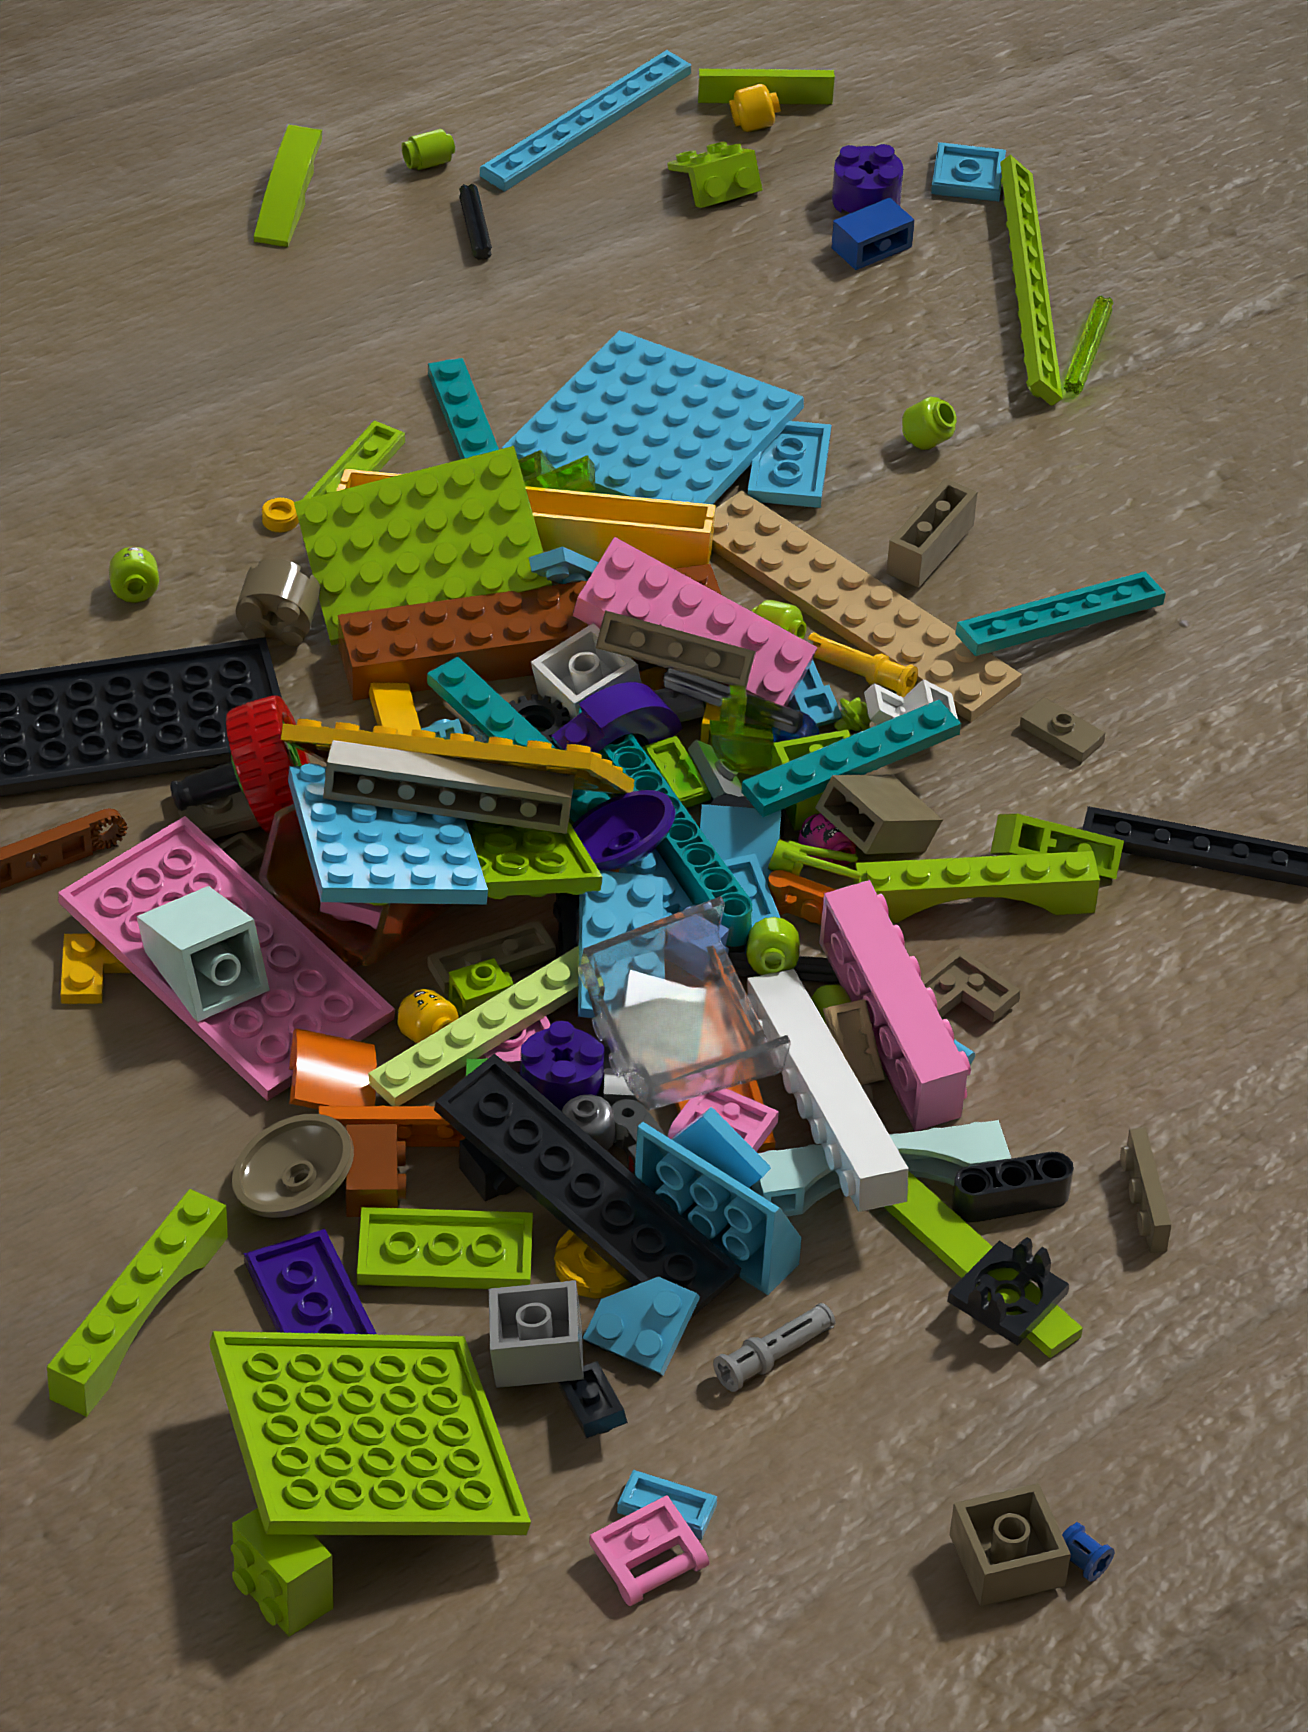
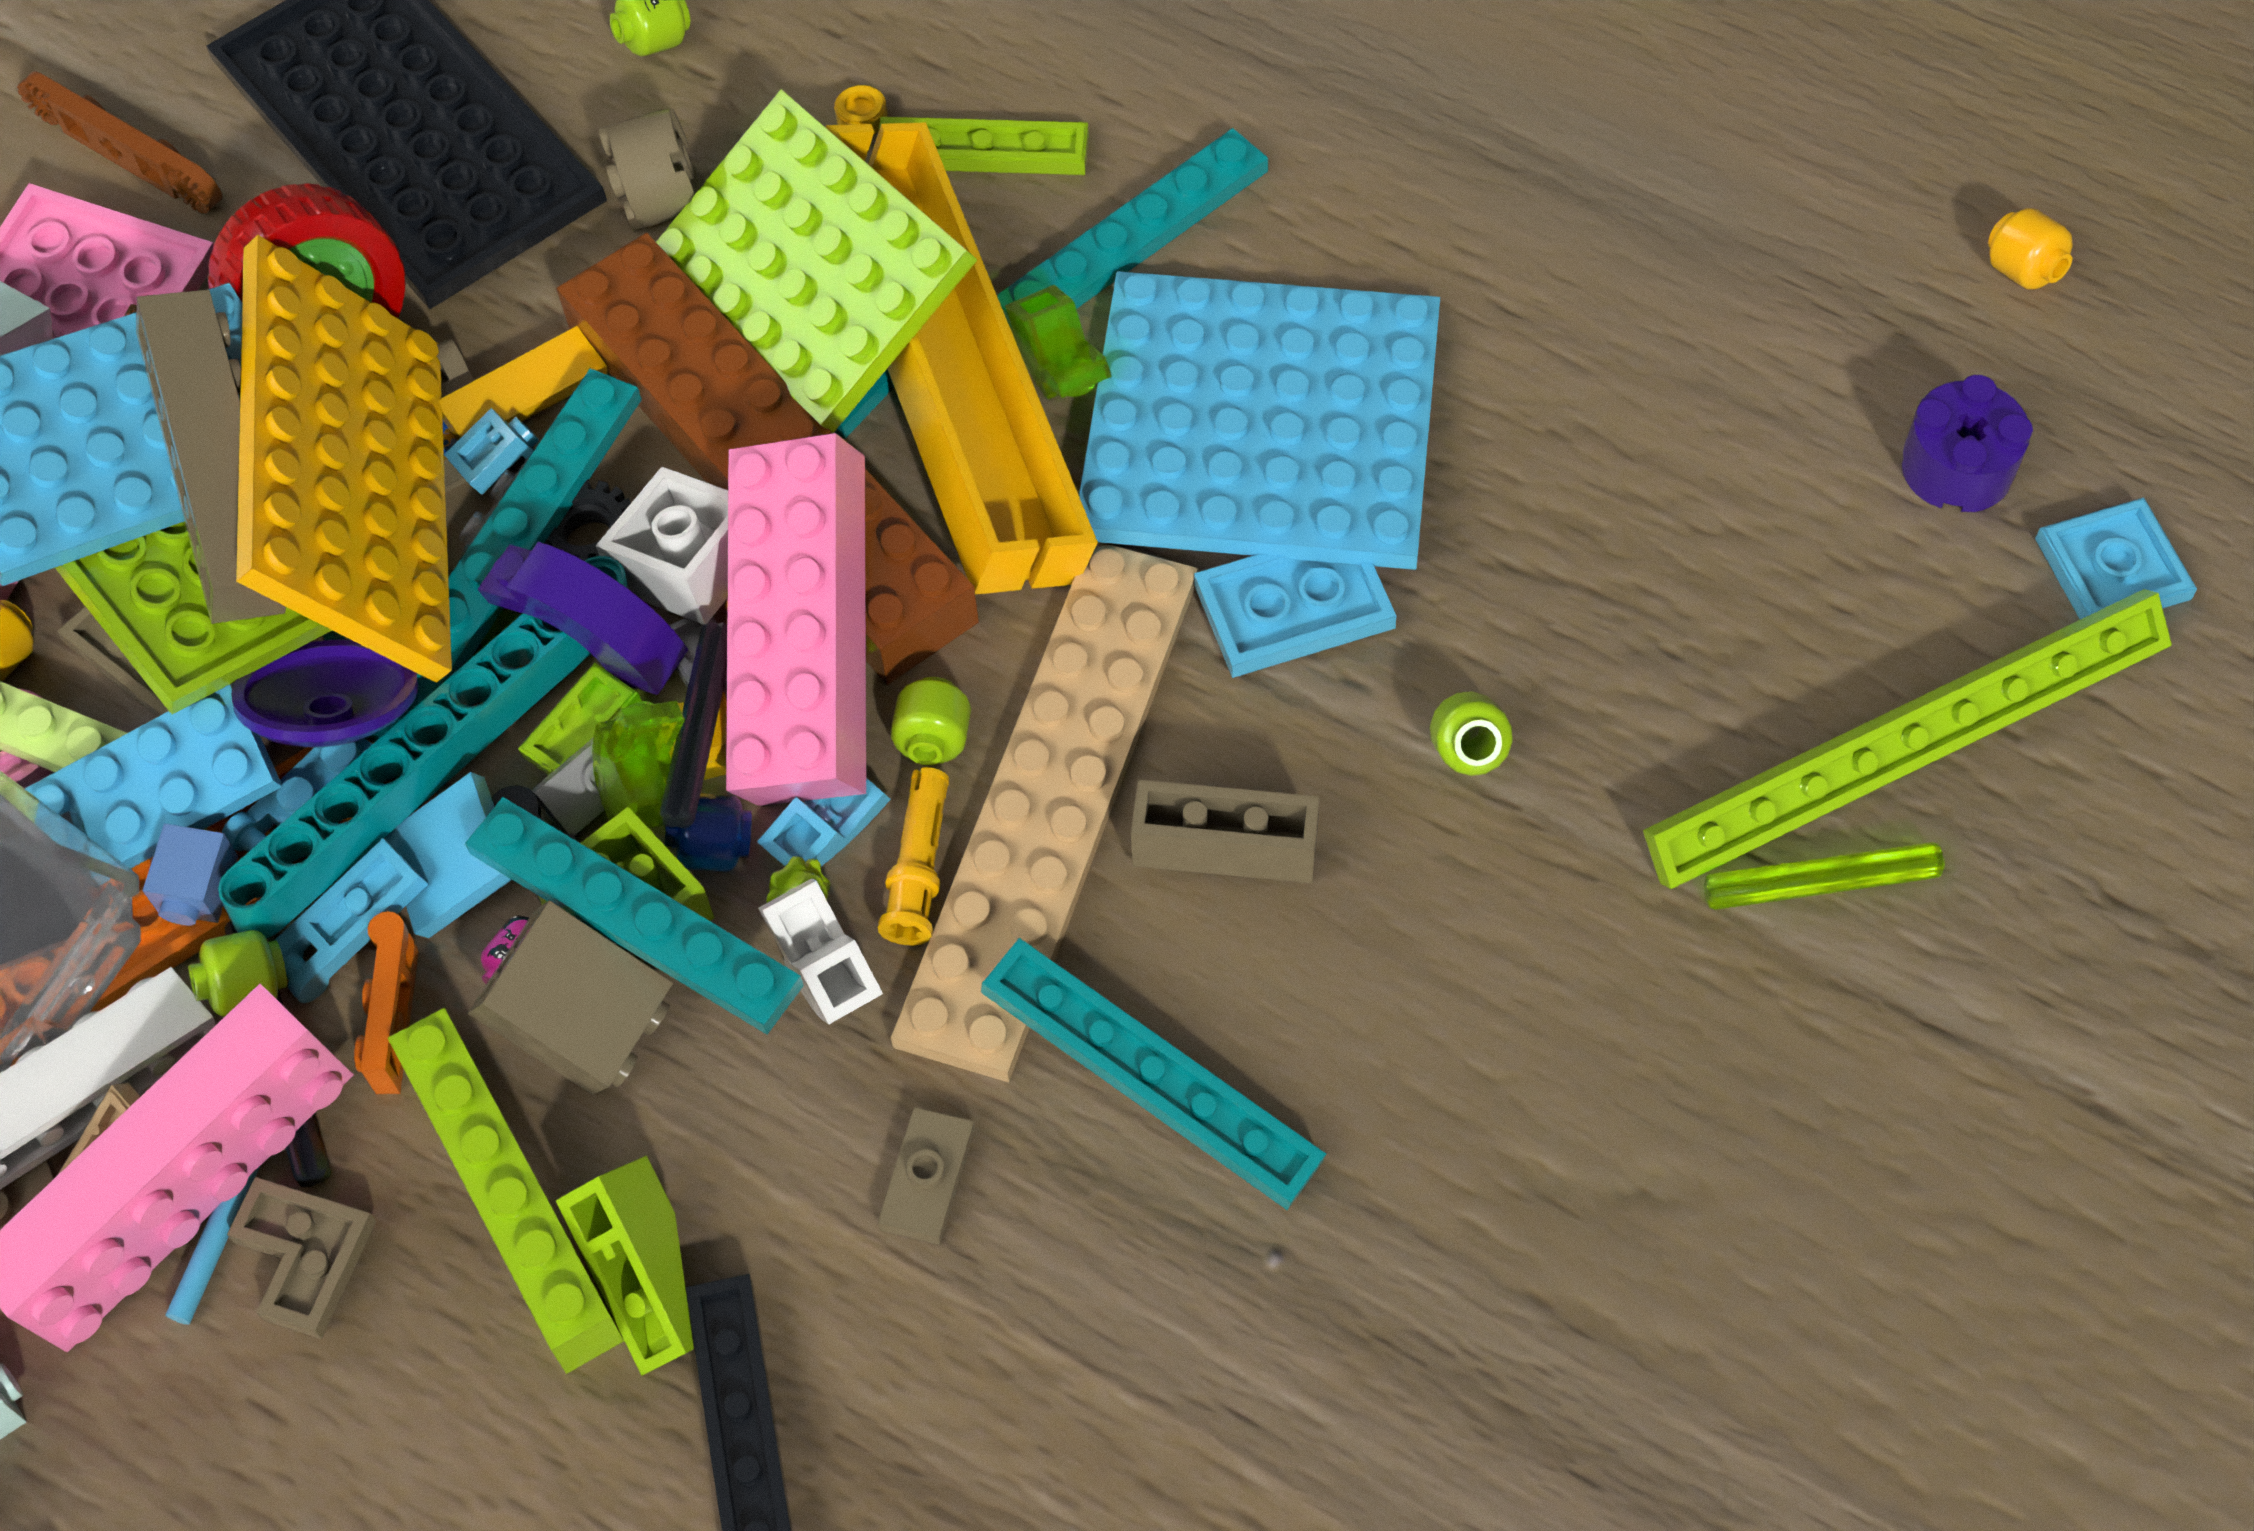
camera: 70 degrees right, 15 degrees up
lime brick [449,958,514,1018] -> none
black axle [459,184,492,260] -> none
medium azure tile [480,50,691,192] -> none
medium azure plate [529,547,599,584] -> none
dark tan tile [595,610,756,689] -> none
lime bracket [667,142,763,208] -> none
lime tile [698,69,835,104] -> none
lime plant [768,839,861,879] -> none
blue brick [831,198,915,270] -> none

